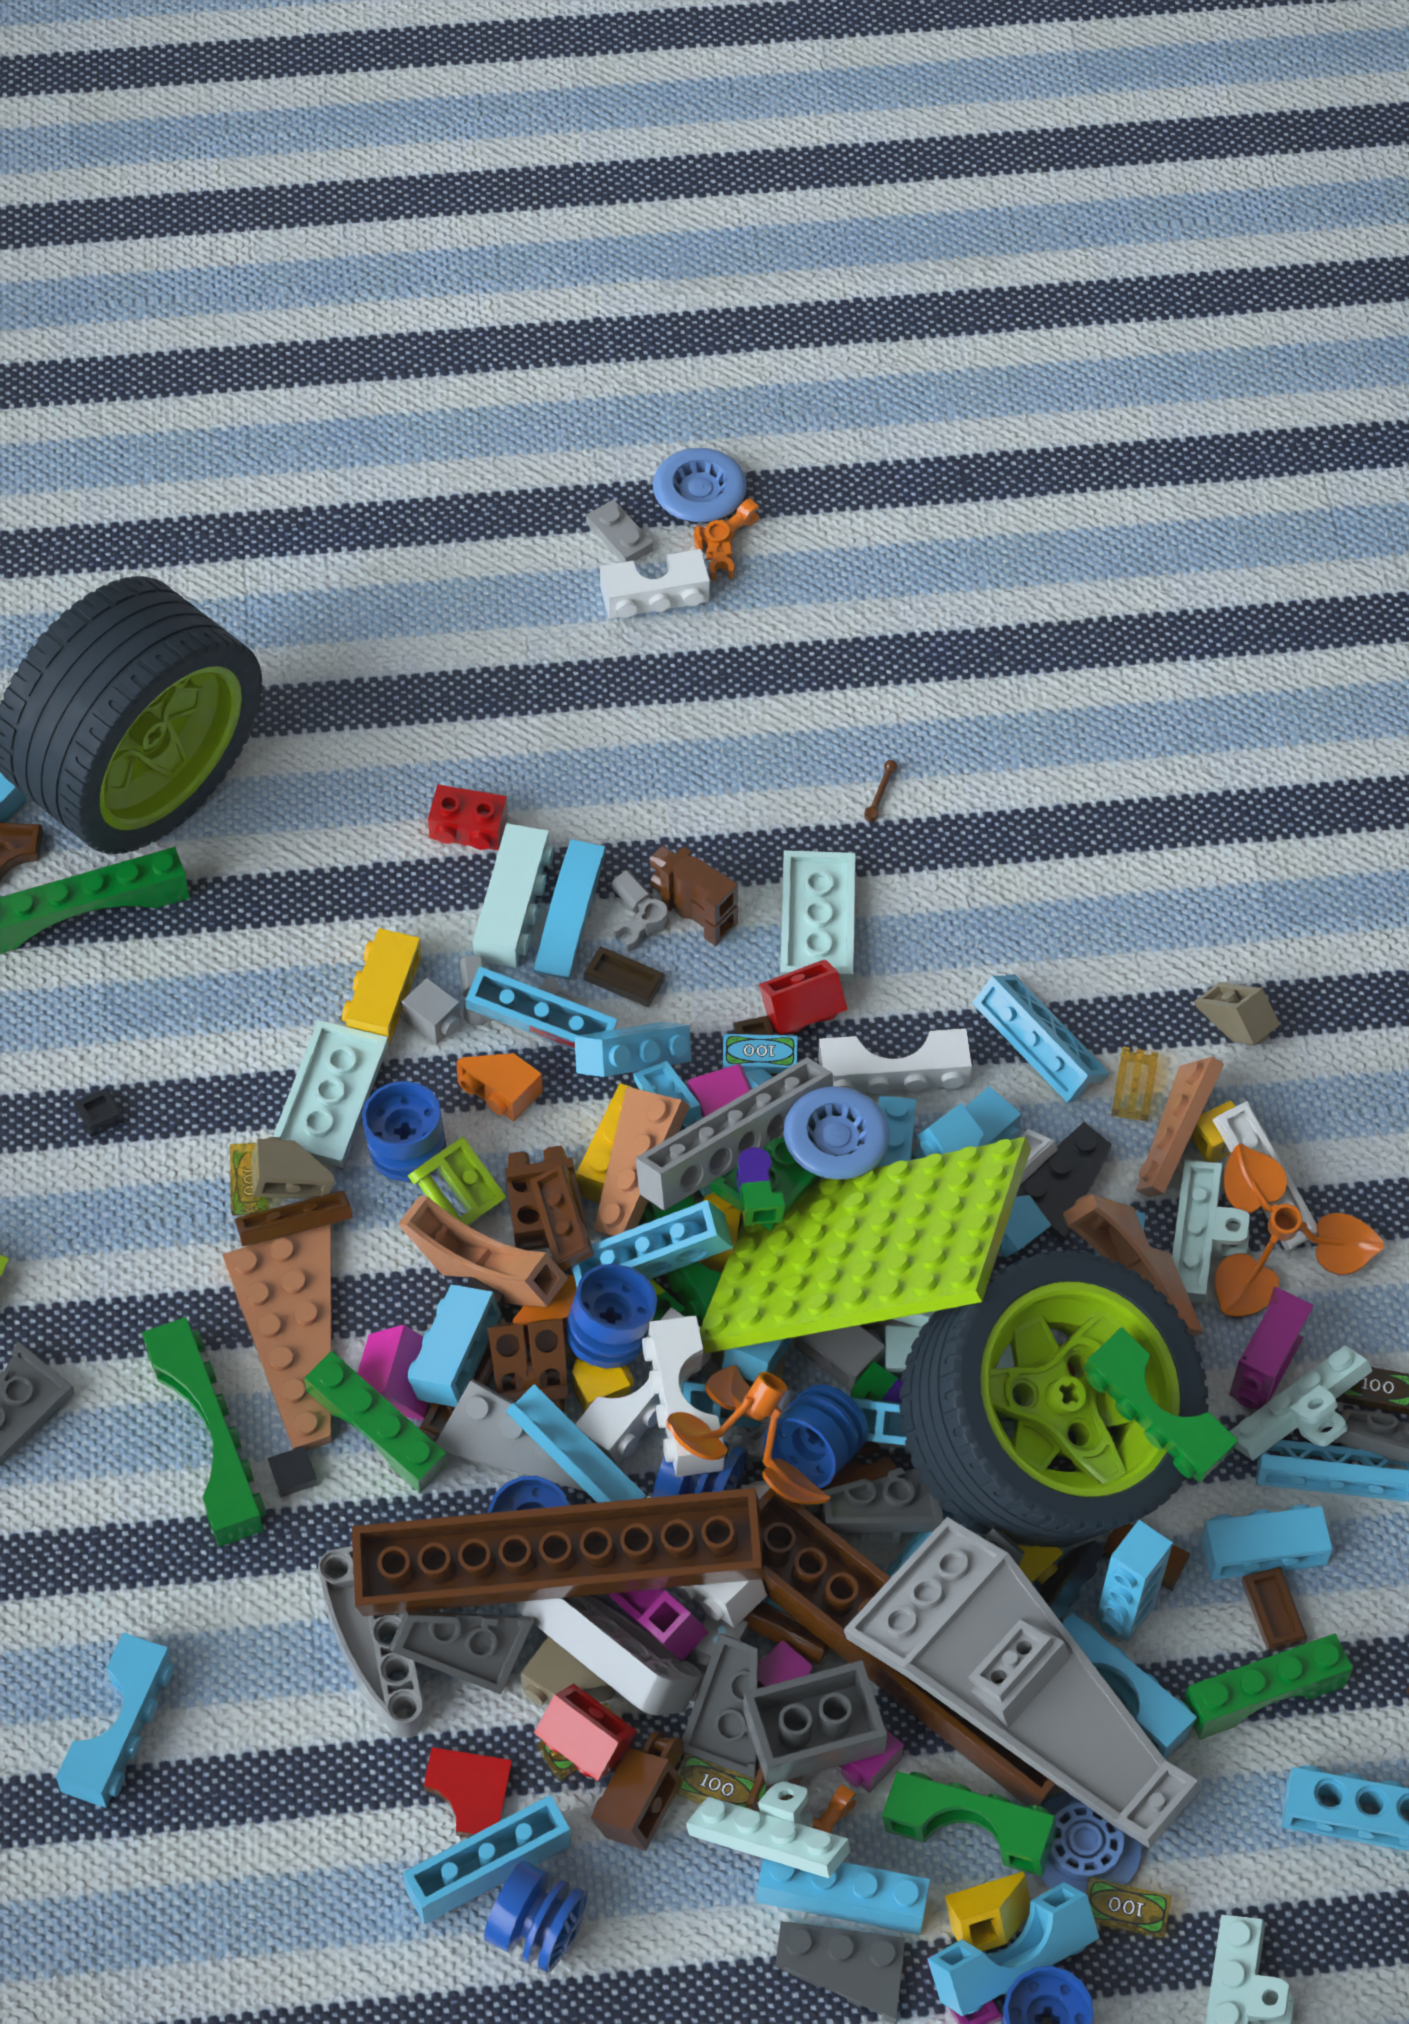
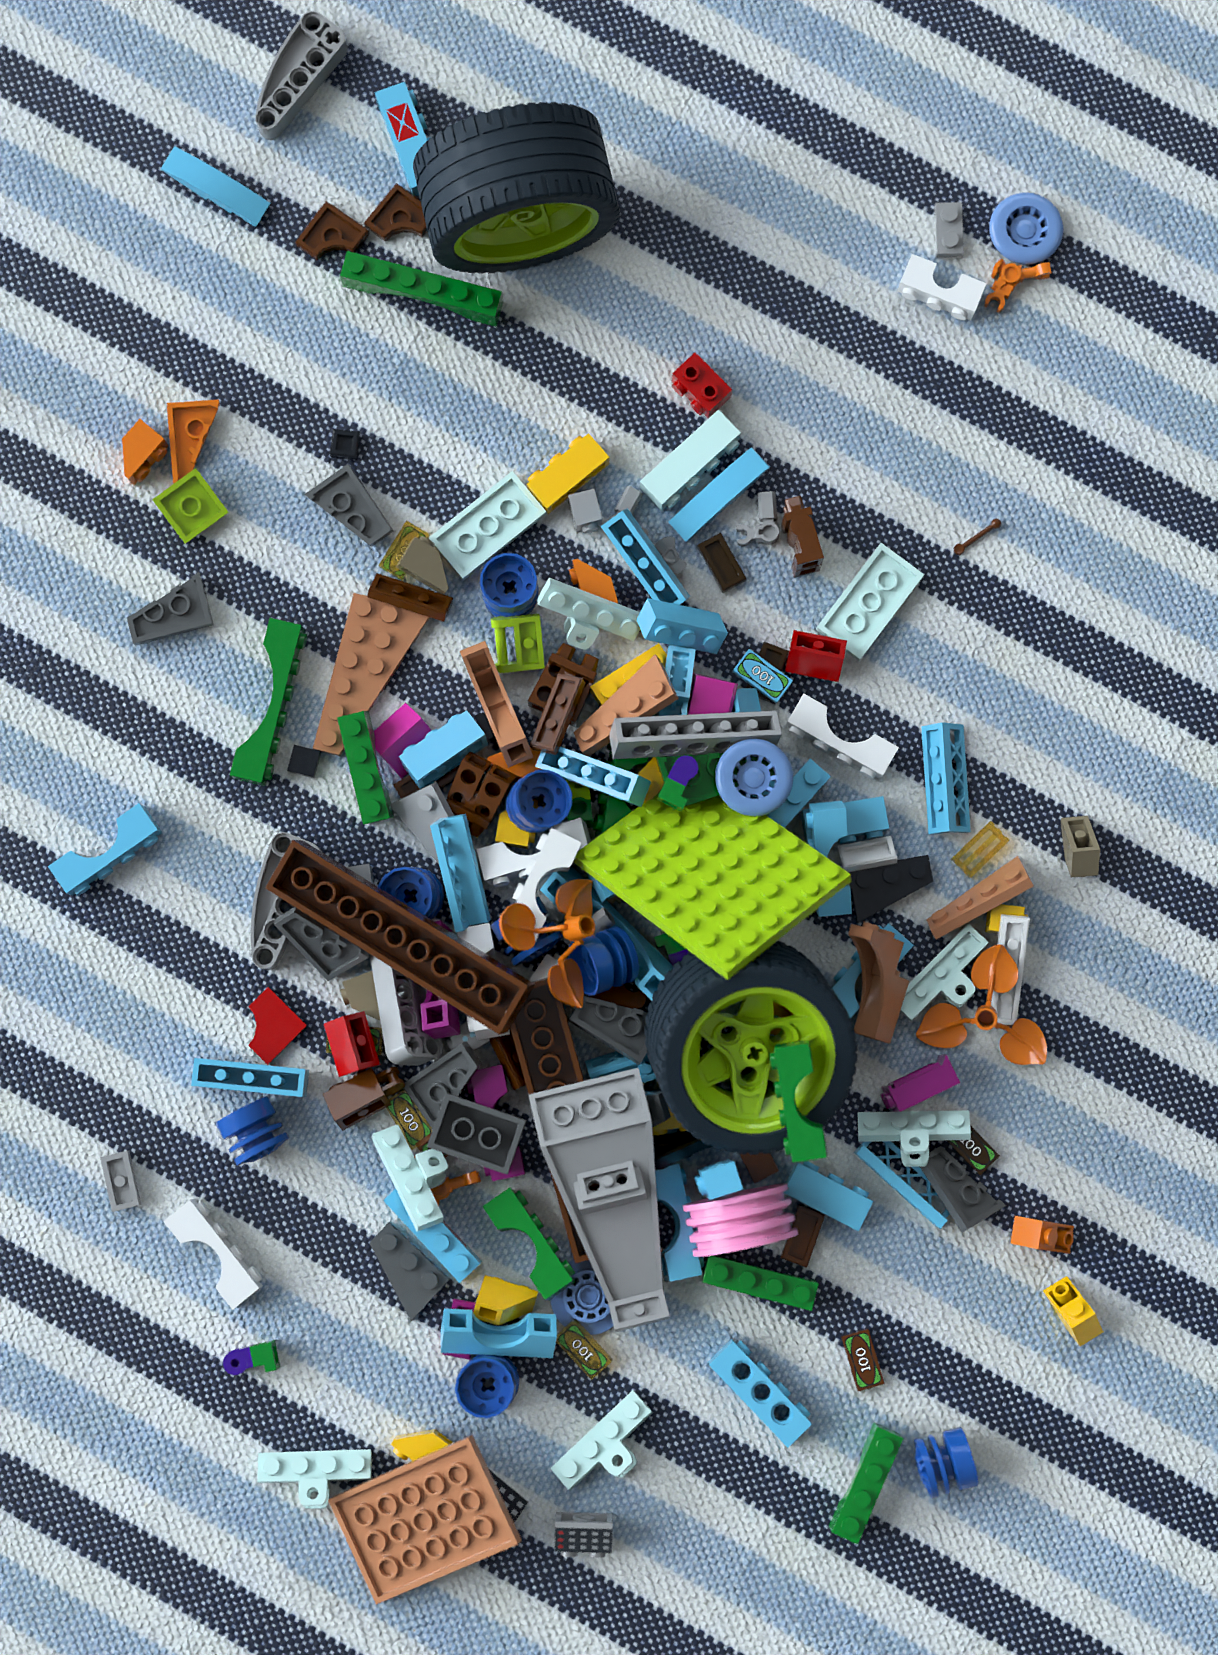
camera: 35 degrees right, 25 degrees up
none -> dark grey wing [304,464,394,547]
none -> light aqua plate [537,578,640,650]
none -> bright pink wheel [682,1183,798,1257]

